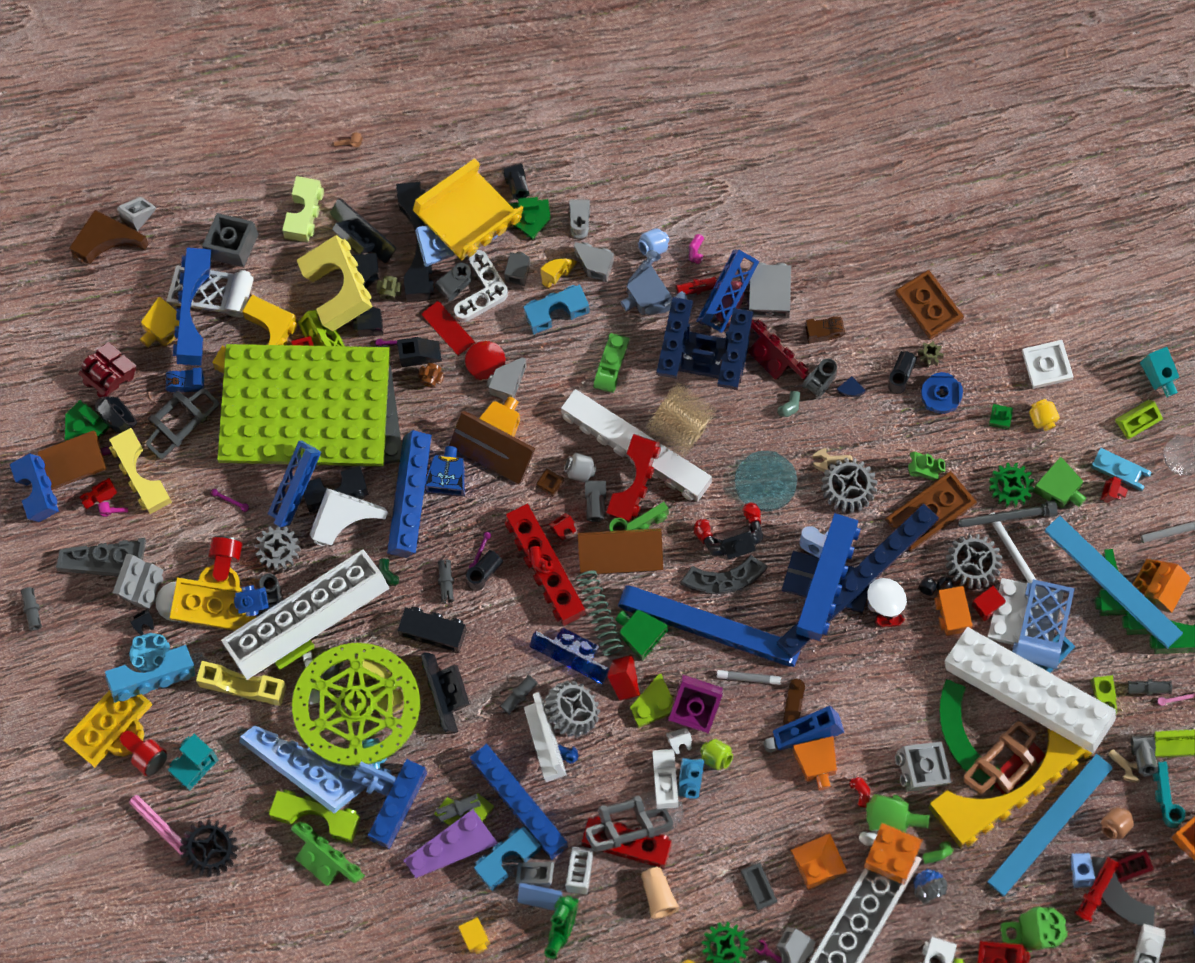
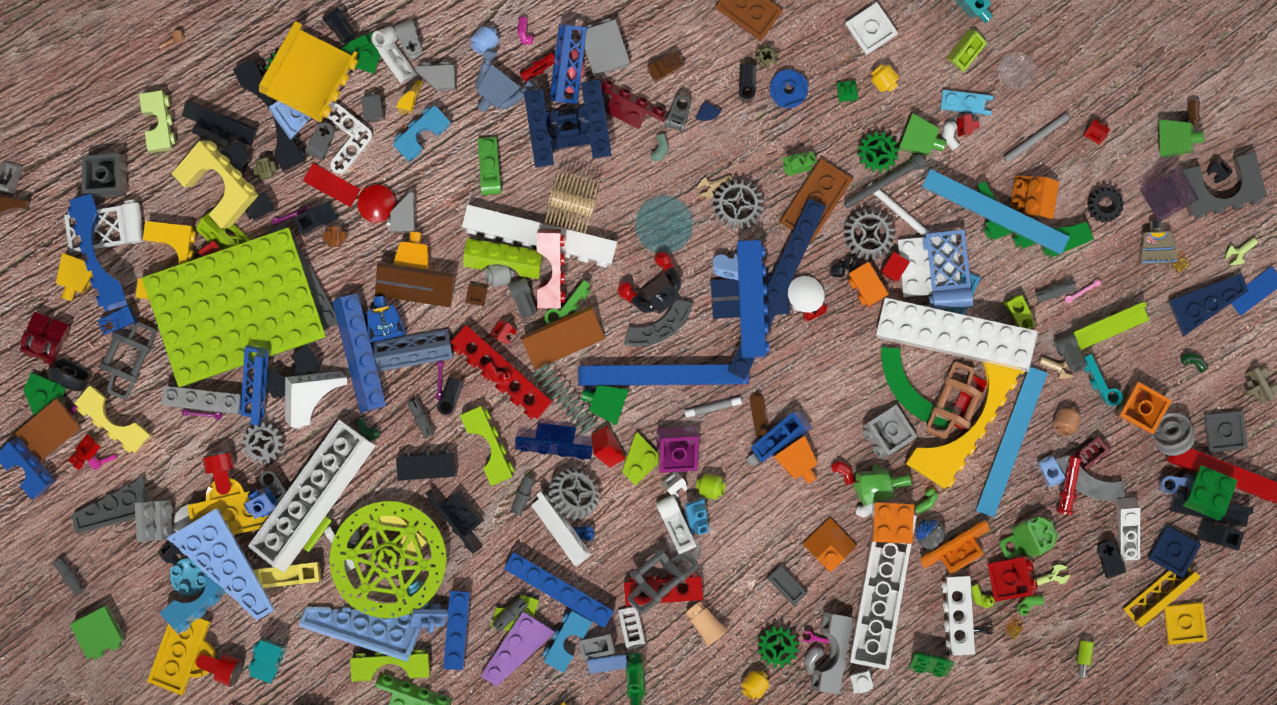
camera: 25 degrees left, 15 degrees up
none -> bright green piece [70,606,126,660]
none -> light grey brick [161,386,242,415]
none -> light blue wing [167,508,275,620]
none -> white plate [372,26,417,83]
none -> sand blue fence [372,329,453,372]
none -> lime arch [460,406,515,486]
none -> lime arch [463,238,543,279]
none -> orange bracket [920,520,990,575]
none -> white arm [942,121,960,151]

